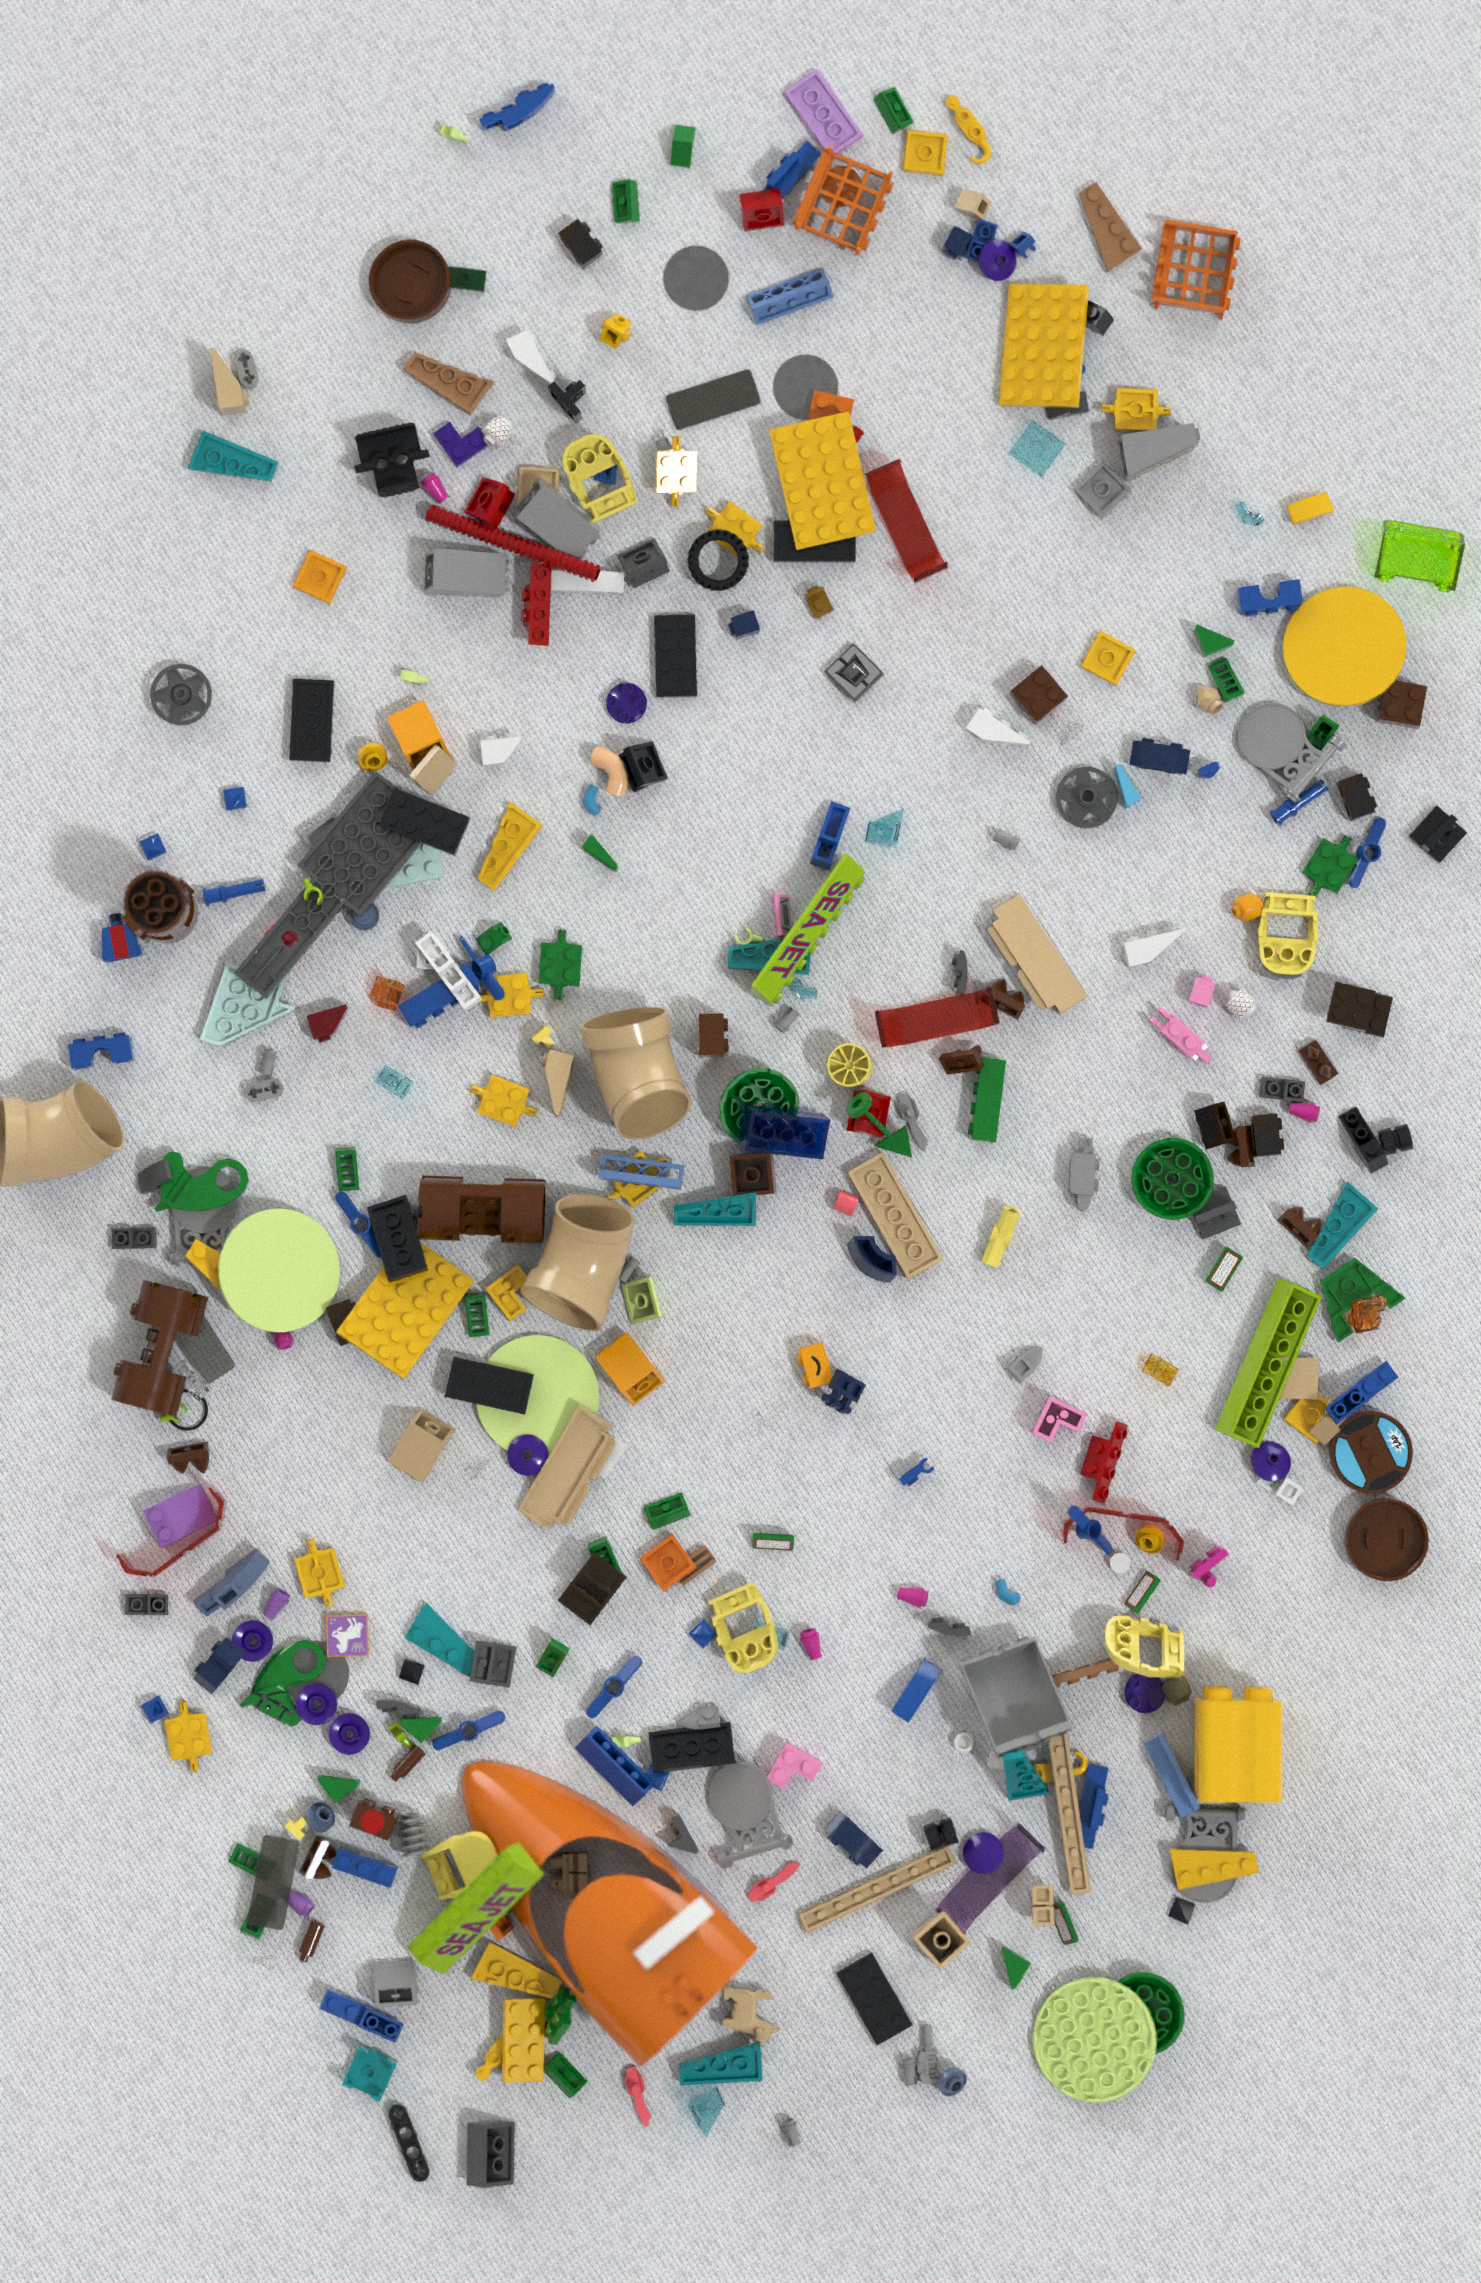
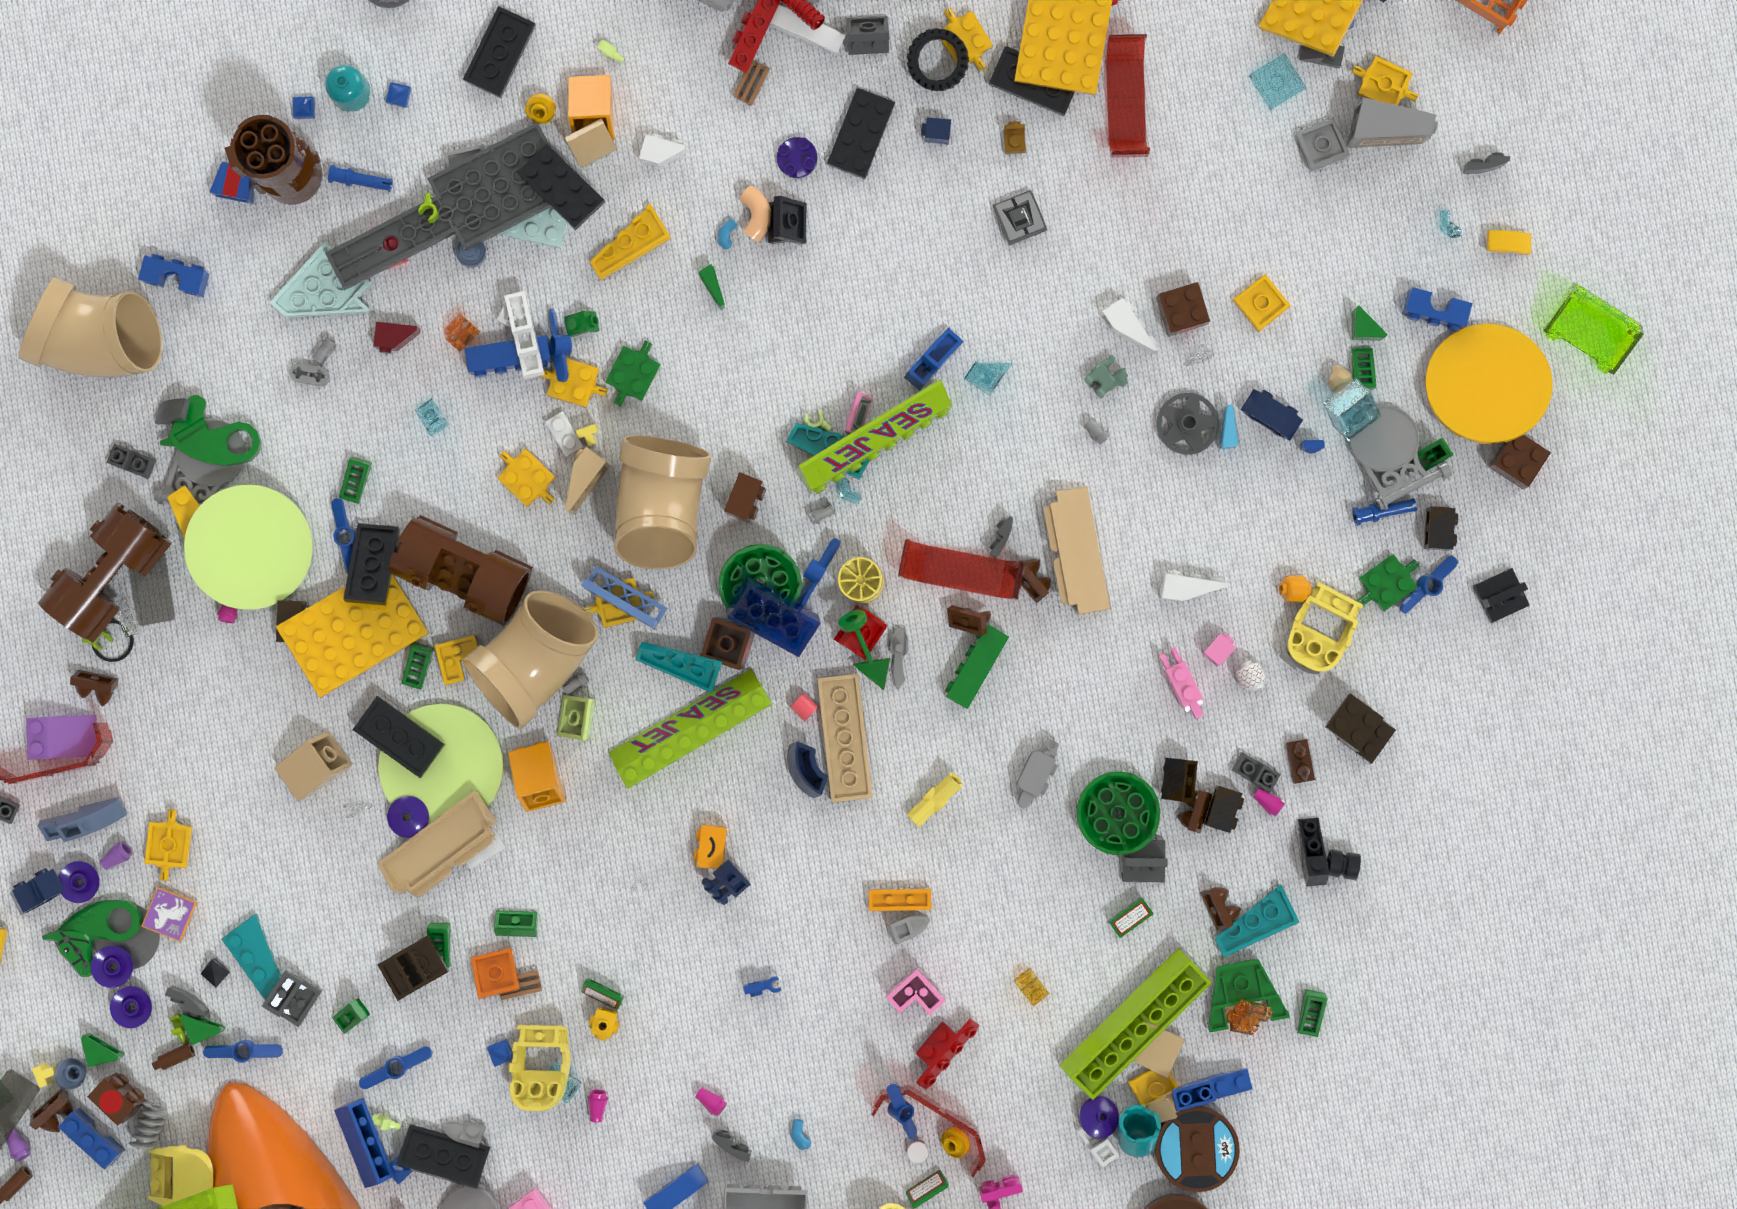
camera: 25 degrees right, 0 degrees up
none -> teal cylinder [325,65,370,111]
none -> white plate [545,411,584,458]
none -> yellow brick [588,1007,620,1041]
none -> lime slope [608,669,773,789]
none -> medium nougat tile [733,60,770,106]
none -> blue piece [796,538,840,608]
none -> light orange plate [869,888,932,911]
none -> sand green animal [1084,355,1128,399]
none -> teal cylinder [1117,1105,1161,1157]
none -> green slope [1297,989,1328,1037]
none -> clear light blue brick [1323,378,1381,441]
none -> dark grey slope [1463,152,1510,174]

